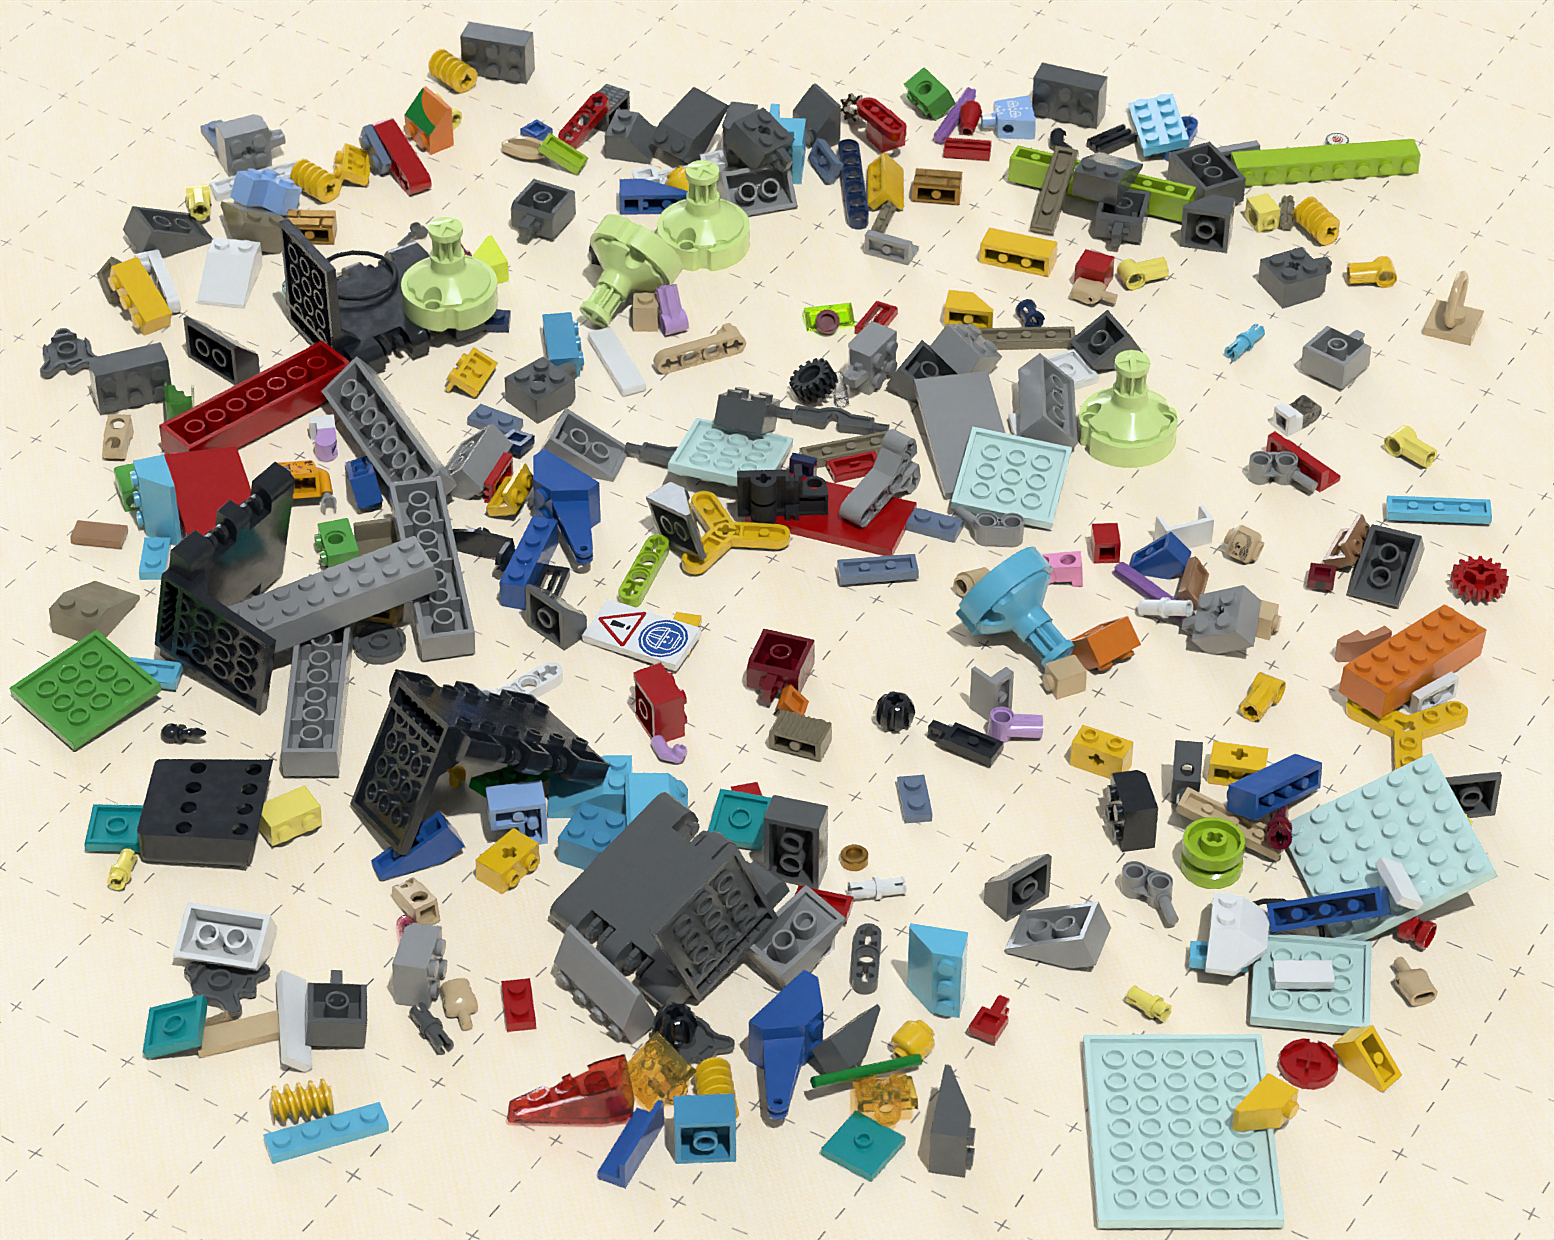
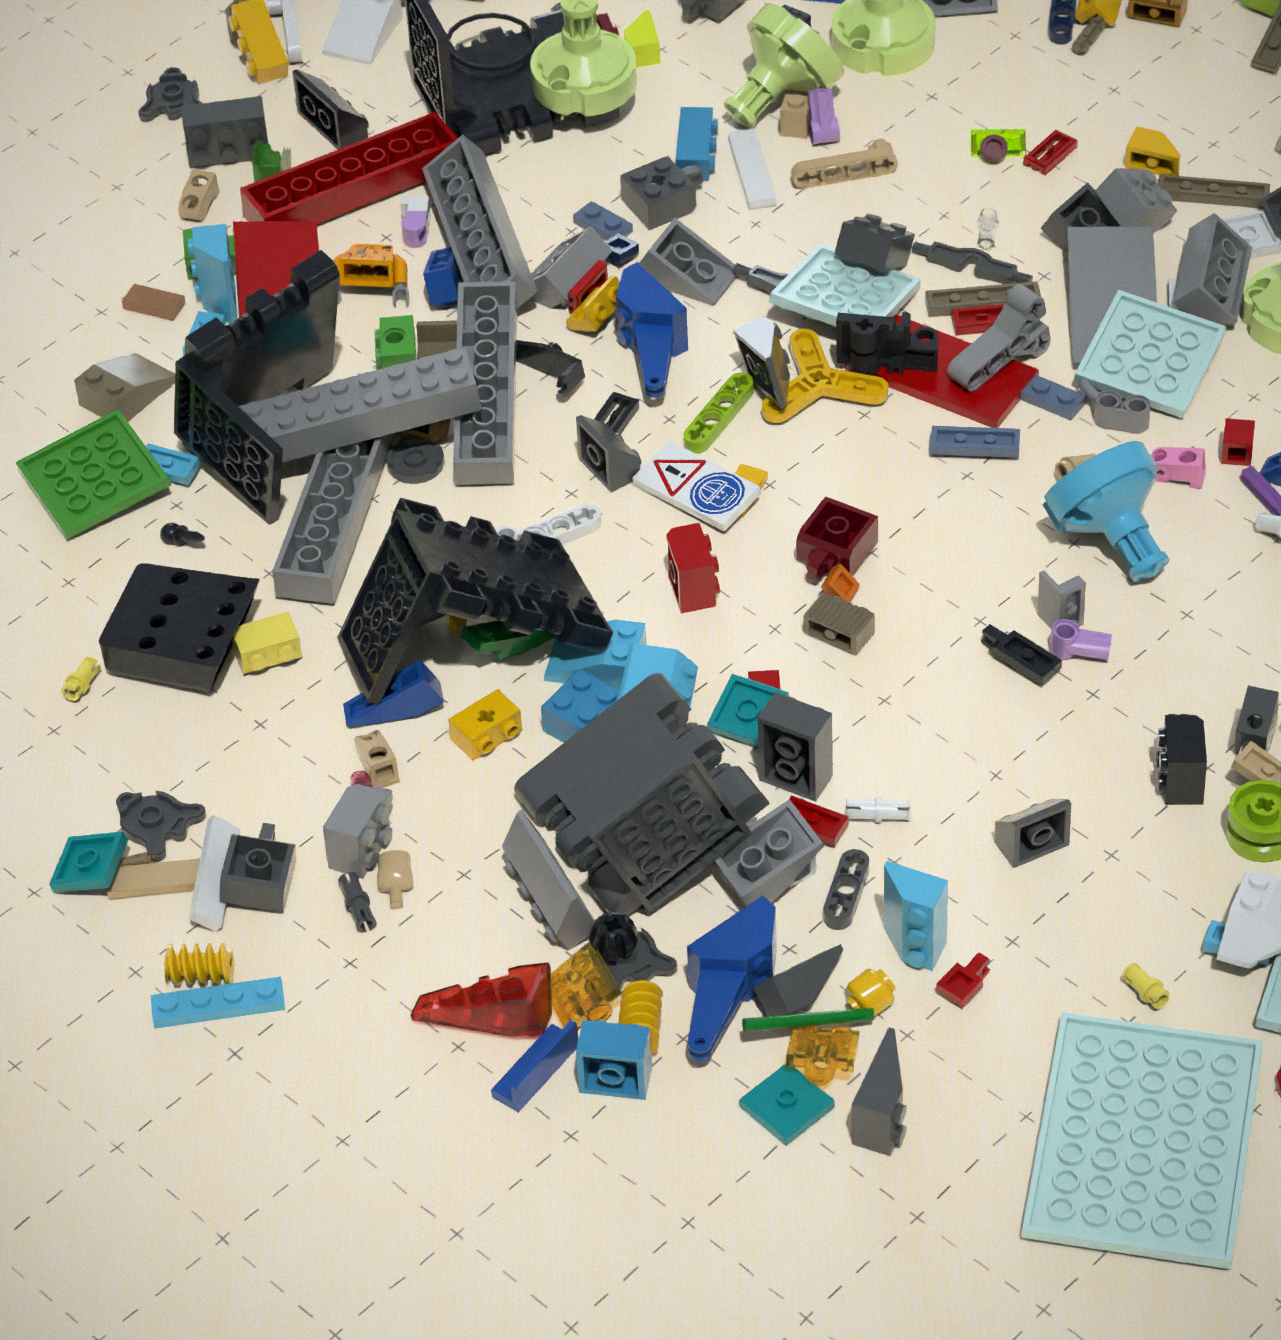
camera: 15 degrees right, 5 degrees up
teal plate [84,804,143,852] -> none
white slope [172,902,278,971] -> none
yellow bracket [445,347,498,398] -> none
dark blue plate [485,309,511,333] -> none
light blue brick [485,780,548,845] -> none
blue brick [499,516,559,611] -> none
red plate [501,978,536,1032] -> none
lavender arm [651,735,688,763] -> none
black tyre [789,358,838,404] -> none
dark blue plate [789,453,817,477] -> none
pearl gold tile [840,844,869,871] -> none
light grey hinge [843,321,898,396] -> none
light grey panel [864,229,920,266] -> none
black piece [874,691,916,732] -> none
sand blue plate [897,774,933,824] -> none
yellow brick [980,227,1058,277] -> none
light grey slope [1005,901,1111,969] -> none
dark blue bush [1015,299,1045,327] -> none
tan brick [1043,654,1087,700] -> none
orange slope [1069,616,1141,671] -> none
yellow brick [1070,725,1134,779] -> none
light grey beam [1120,861,1179,925] -> none
yellow slope [1232,1073,1299,1132] -> none

